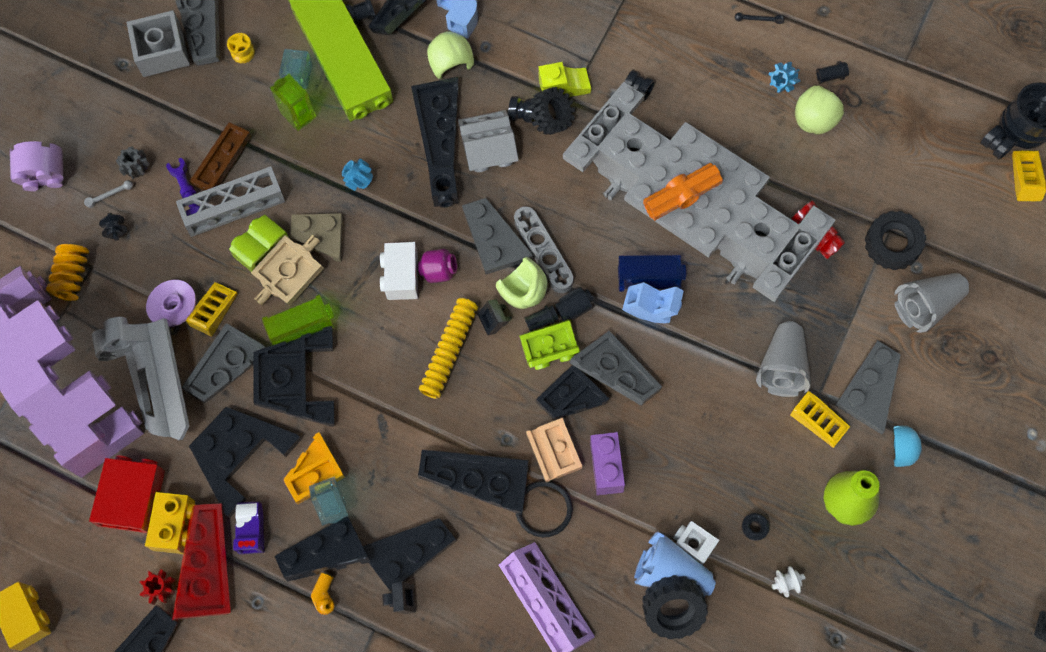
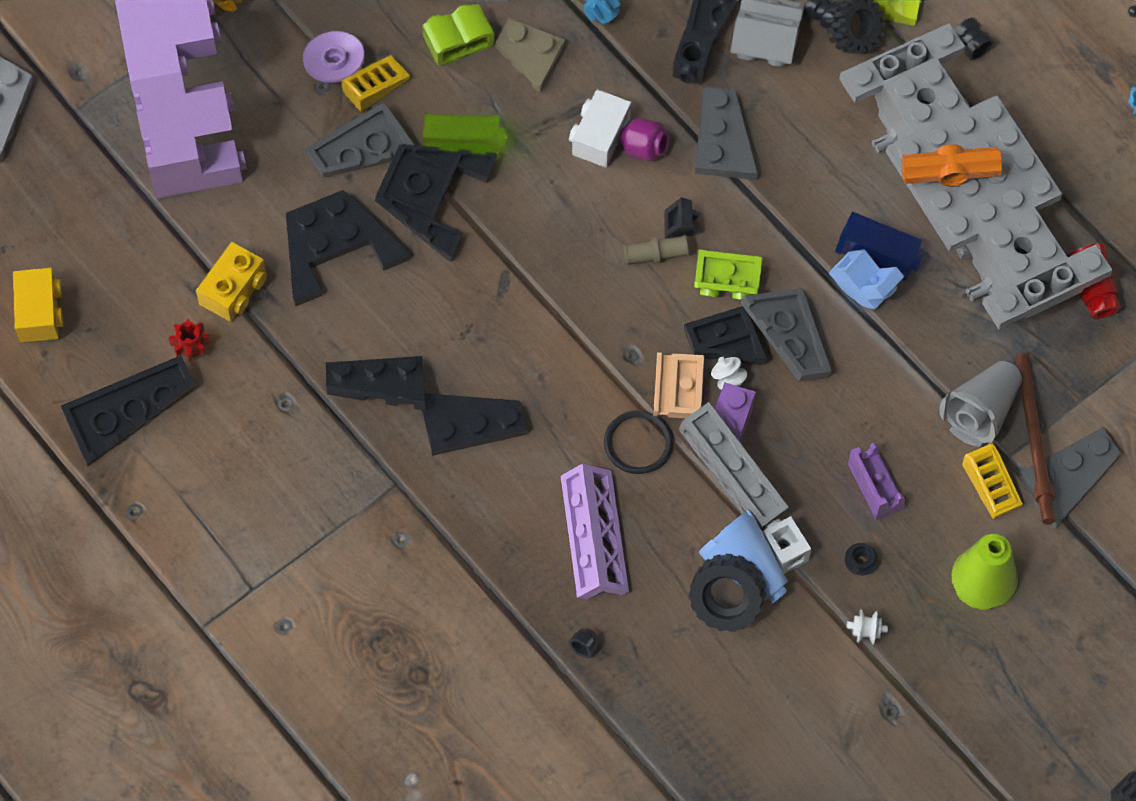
camera: 20 degrees right, 5 degrees down
red brick [89,455,165,533] -> none
light grey panel [92,317,189,440] -> none
red wing [172,504,231,620] -> none
dark purple leg [233,501,264,555] -> none
tan plate [251,235,324,306] -> none
light orange wing [283,432,345,505] -> none
clear light blue brick [309,476,348,526] -> none
light orange arm [311,573,335,615] -> none
black tile [382,582,416,614] -> none
black wing [418,449,529,516] -> none
yellow piece [419,298,478,398] -> none
yellowish green piece [496,257,547,309] -> none
light grey beam [514,207,573,293] -> none
black pin [524,305,558,331] -> none
black brick [554,287,595,321] -> none
medium azure hair [893,425,922,467] -> none
none -> dark tan pin [623,235,688,265]
none -> light grey fence [679,402,789,531]
none -> white wheel [711,357,747,390]
none -> medium lavender hinge [848,442,906,520]
none -> copper bar [1015,353,1056,525]

